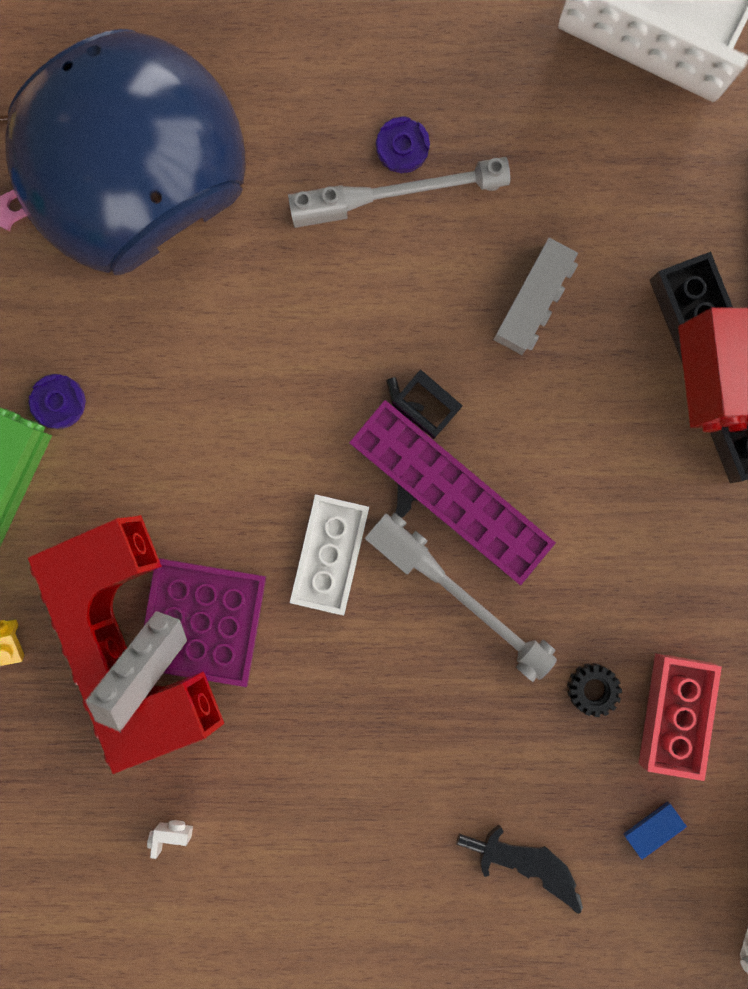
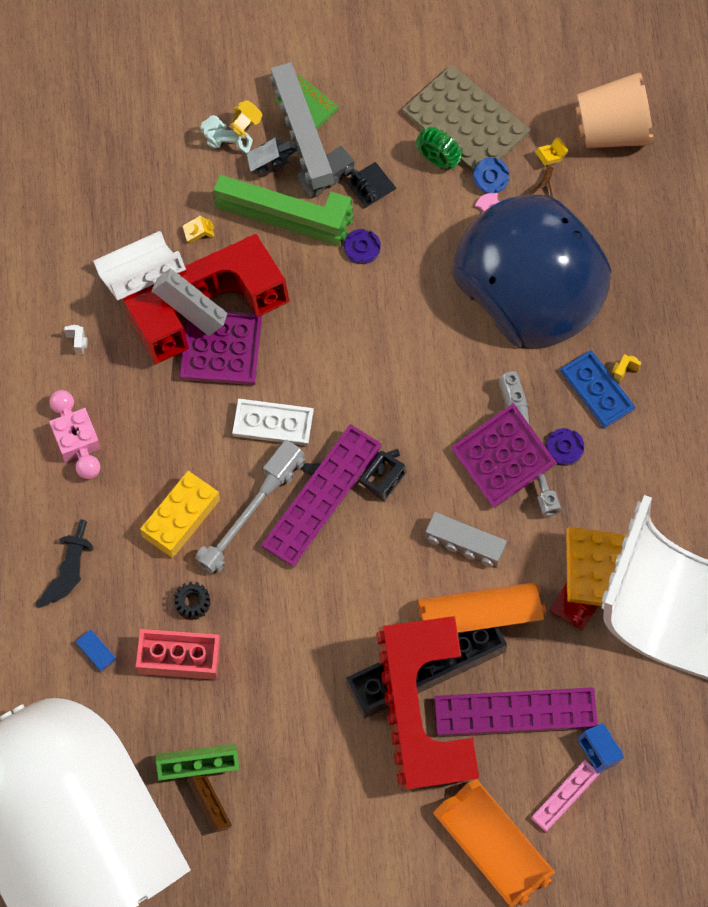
camera: 80 degrees right, 20 degrees down
none -> bright pink brick [49,390,101,479]
none -> white panel [93,231,186,300]
none -> yellow brick [140,471,220,559]
none -> orange cylinder [417,582,546,633]
none -> magenta plate [451,403,557,509]
none -> red hinge [549,582,598,630]
none -> blue tile [560,350,636,429]
none -> light orange plate [566,526,628,606]
none -> yellow bracket [612,354,641,383]

